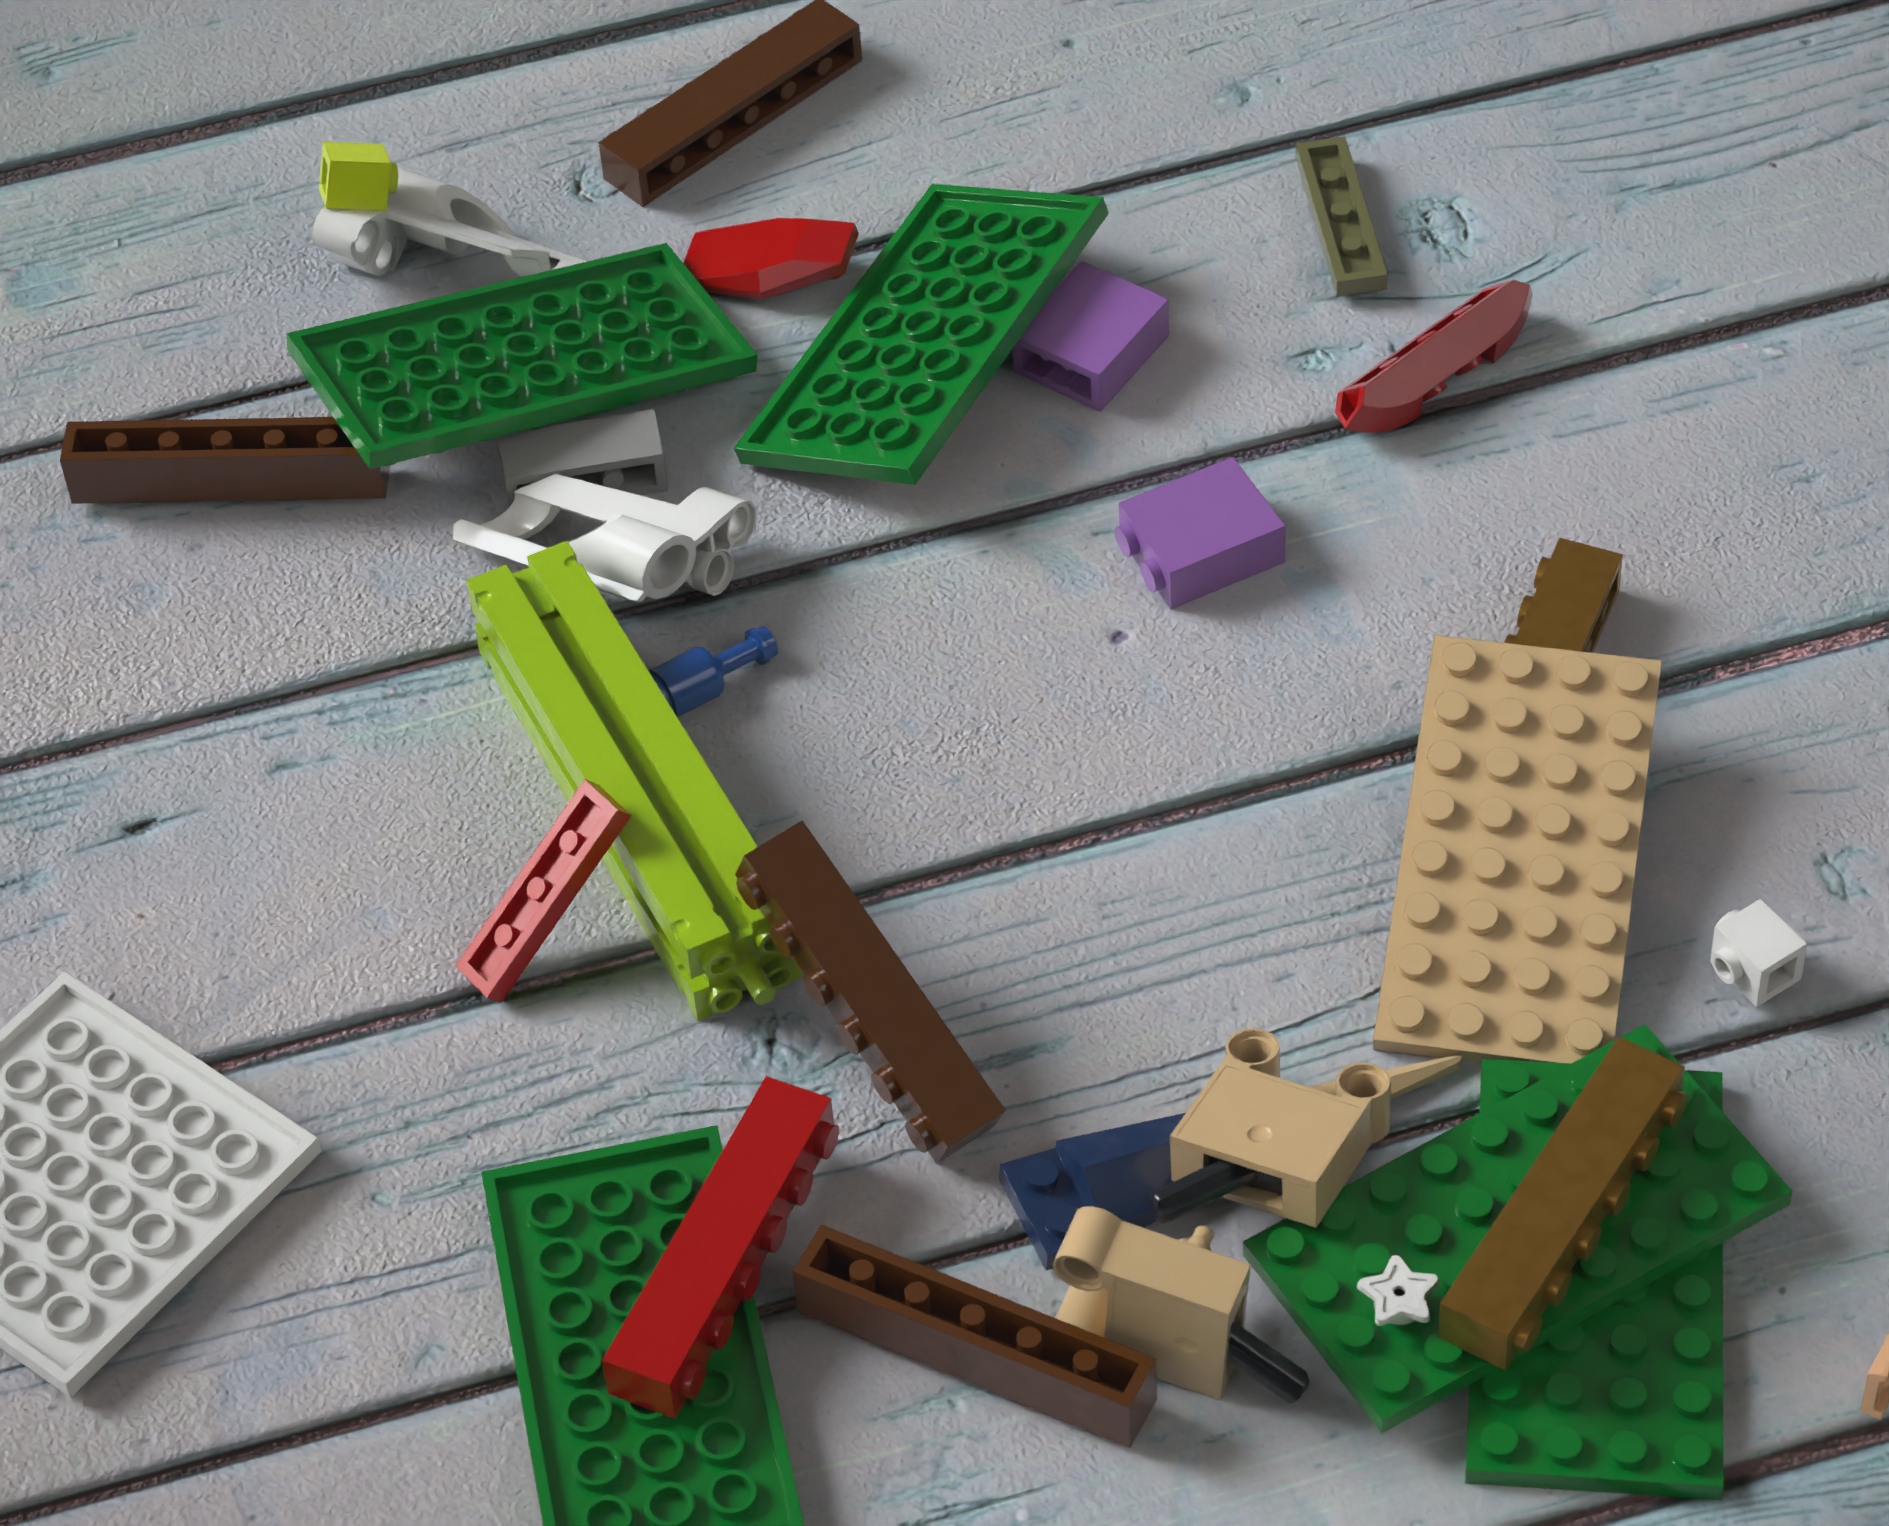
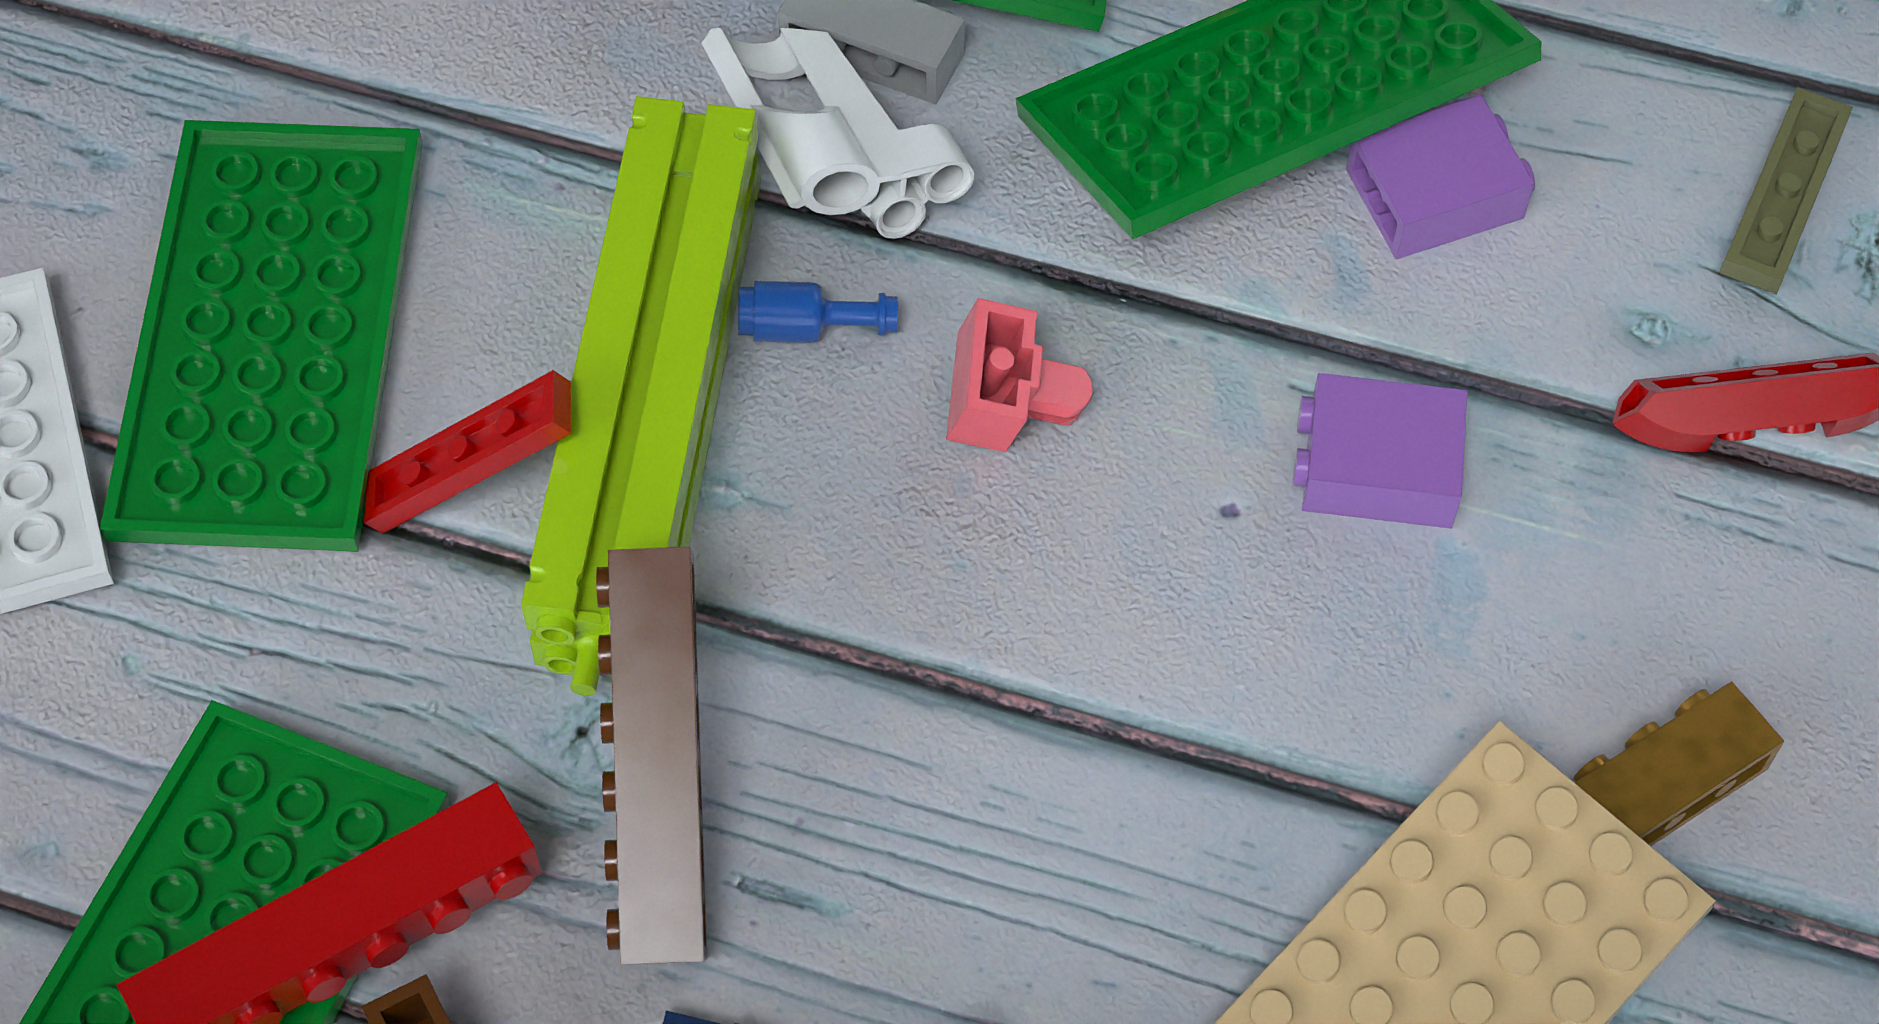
camera: 30 degrees right, 10 degrees up
none -> green plate [100,120,423,552]
none -> coral brick [946,298,1093,452]

